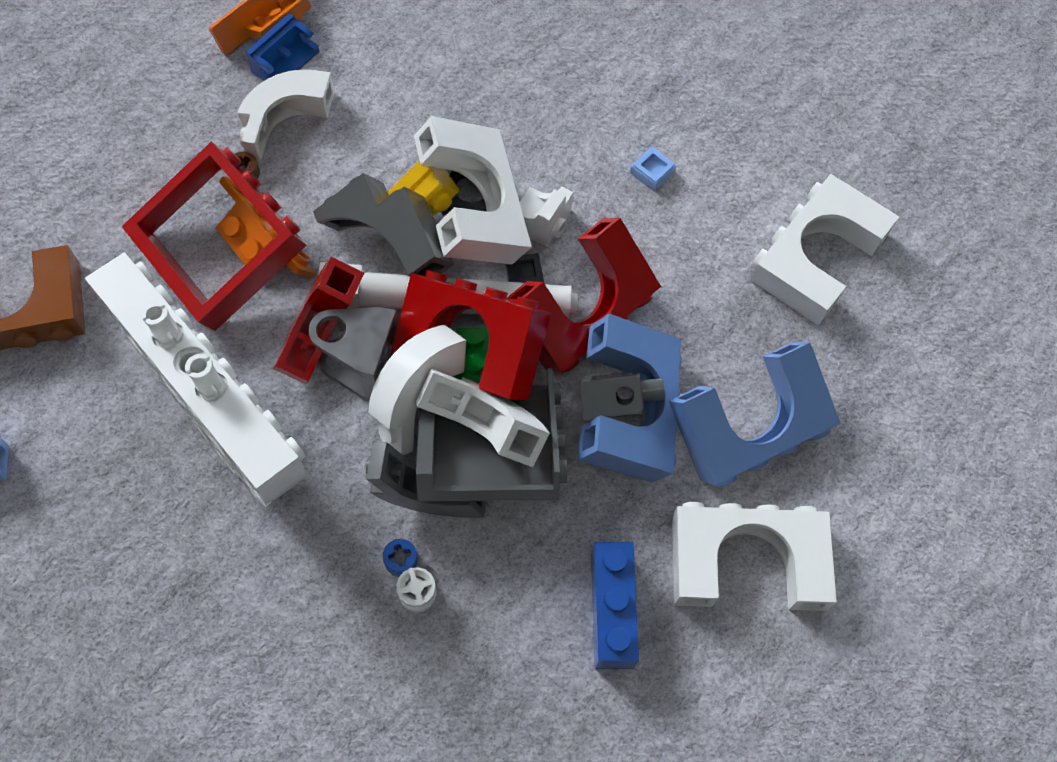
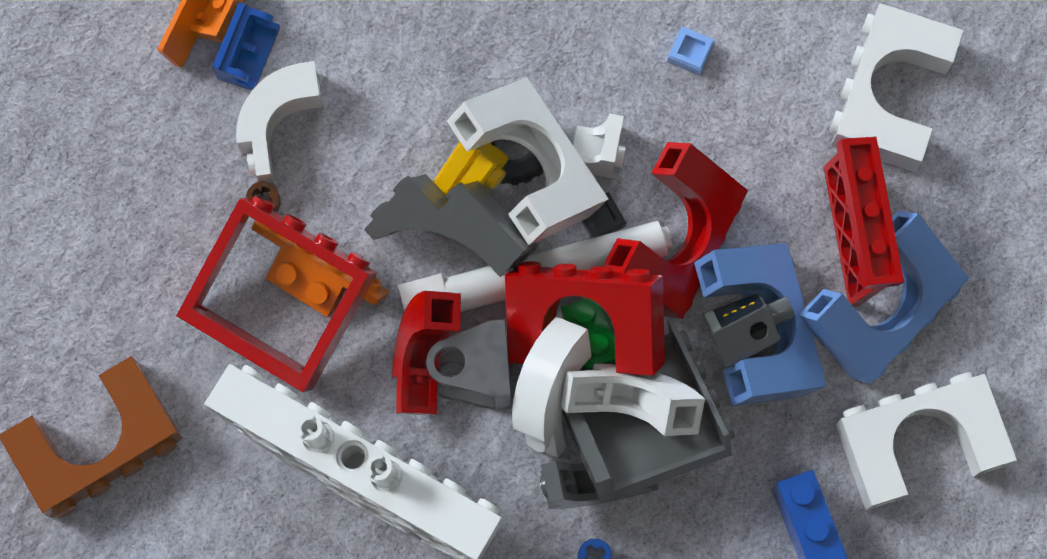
camera: 15 degrees left, 10 degrees up
none -> red fence [823,136,904,307]

